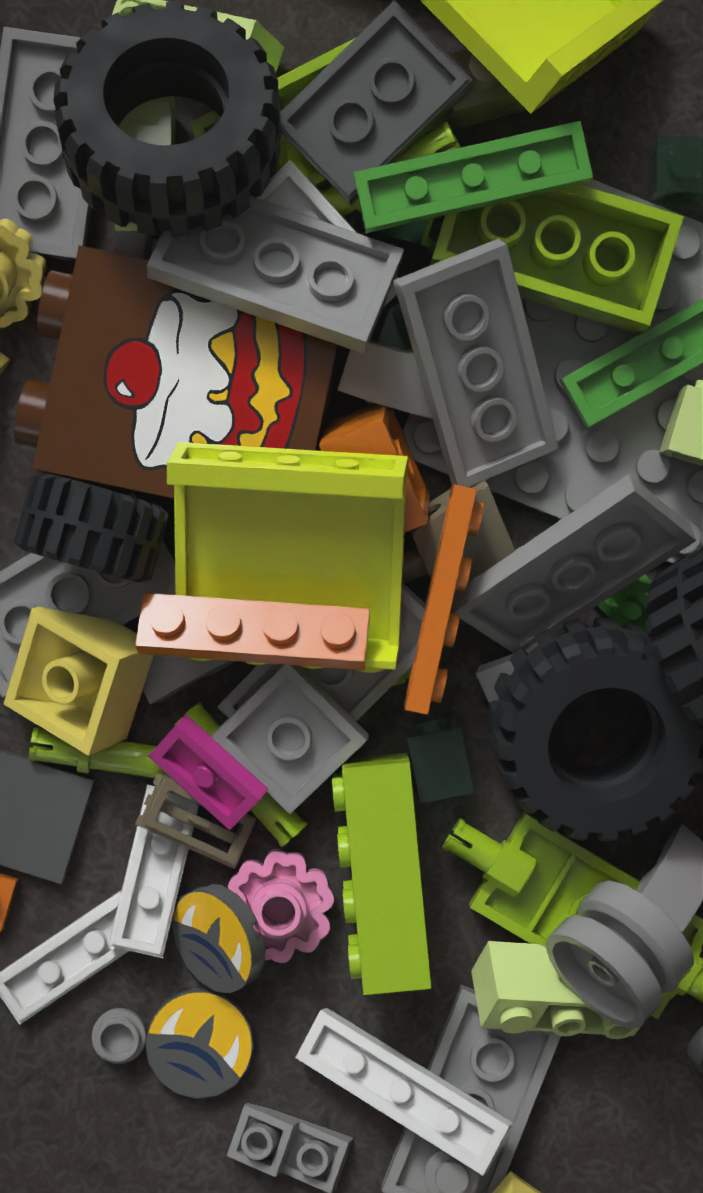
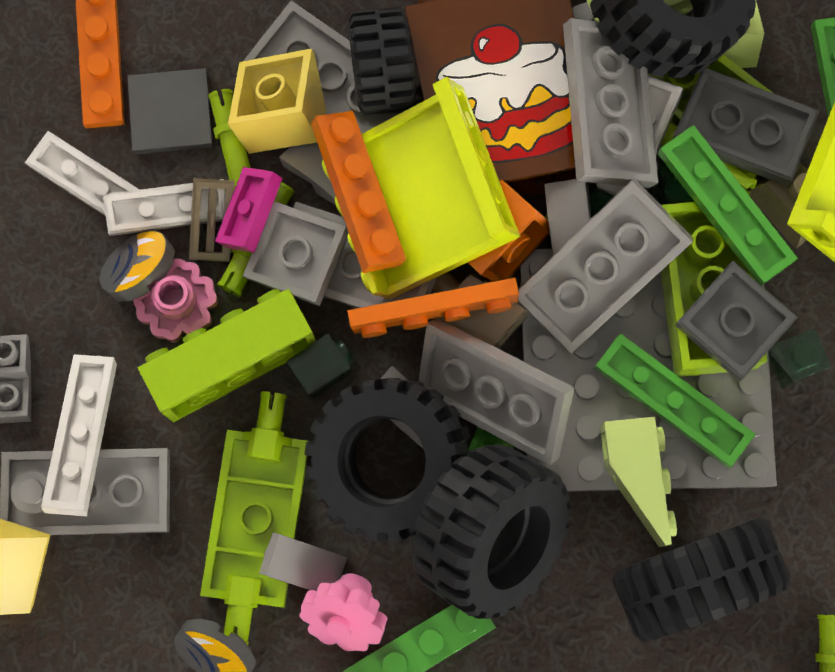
camera: 65 degrees right, 10 degrees down
light grey plate [92,1008,147,1064] -> none
tile [145,987,254,1099] -> none
yellowish green slope [471,941,639,1039] -> none
light grey wheel [545,880,694,1029] -> none
none -> dark grey tile [675,261,798,382]

